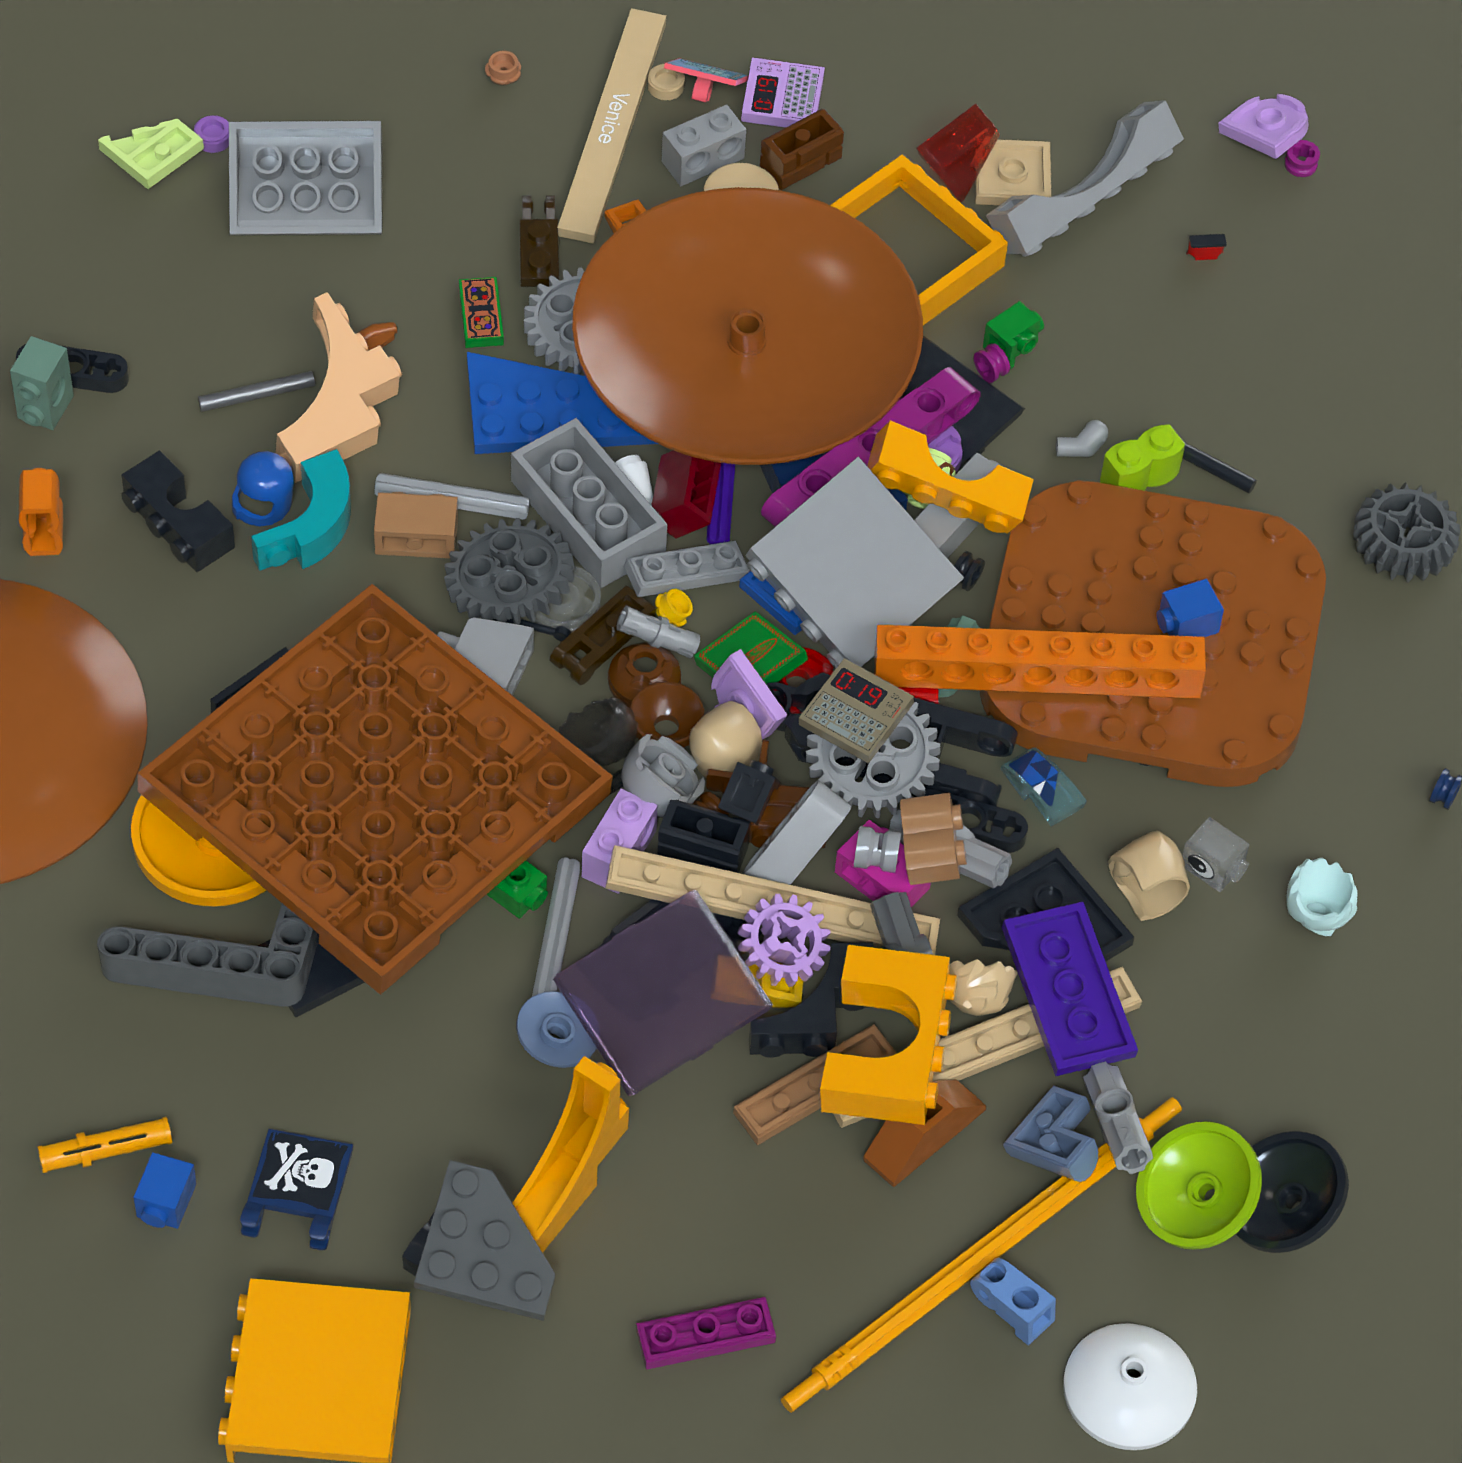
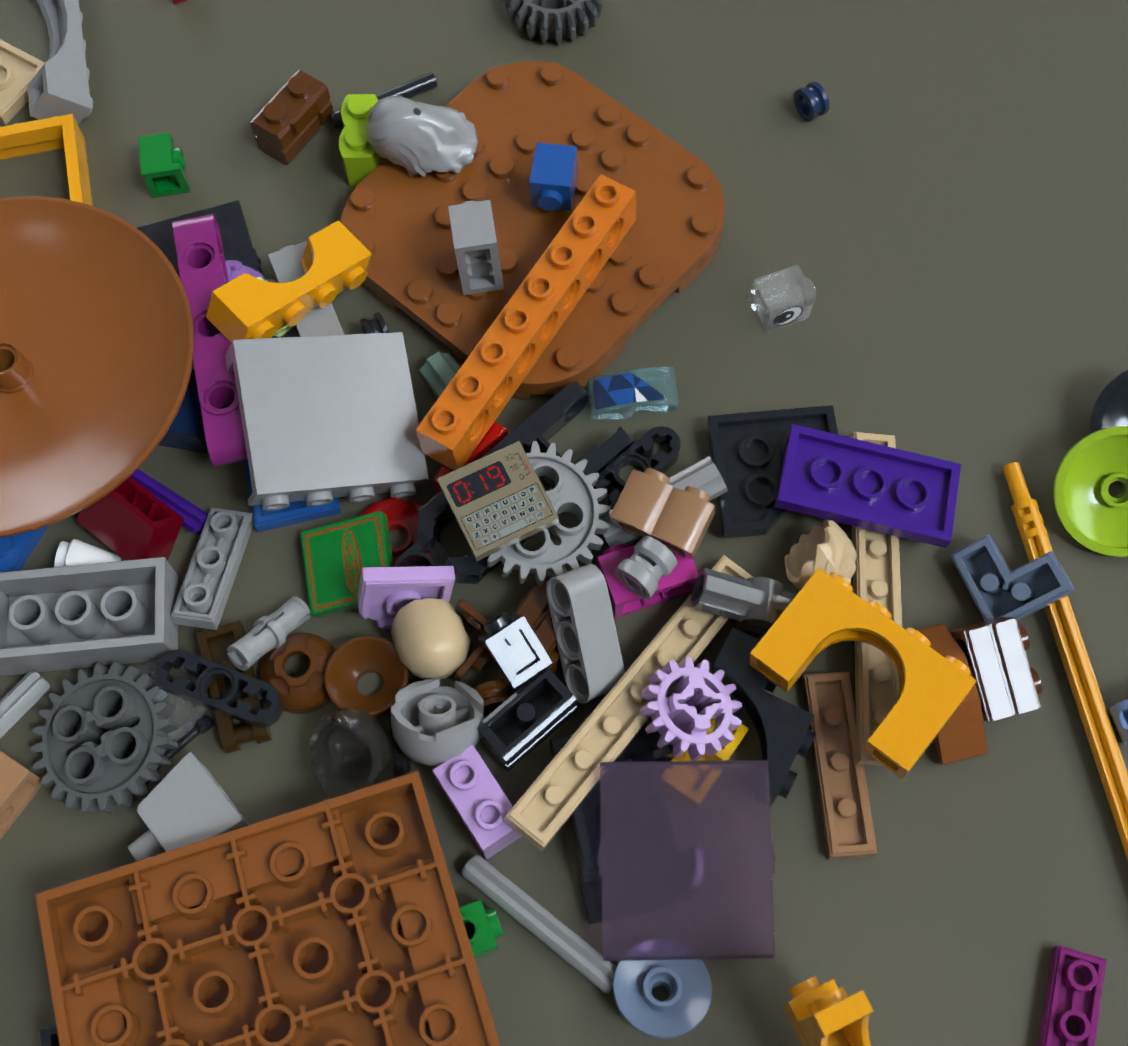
camera: 55 degrees left, 10 degrees up
yellow plate [655,589,693,627] -> none
magenta bush [973,343,1010,383] -> none
light grey arm [1056,420,1108,457] -> none
light grey piece [1083,1061,1153,1174] -> none
tan piece [1108,831,1190,921] -> none
light aqua hair [1286,857,1357,936] -> none
none -> black beam [155,650,284,728]
none -> reddish brown brick [250,70,334,165]
none -> light grey piece [367,95,478,177]
none -> light grey brick [448,200,504,295]
none -> brick [951,617,1042,722]

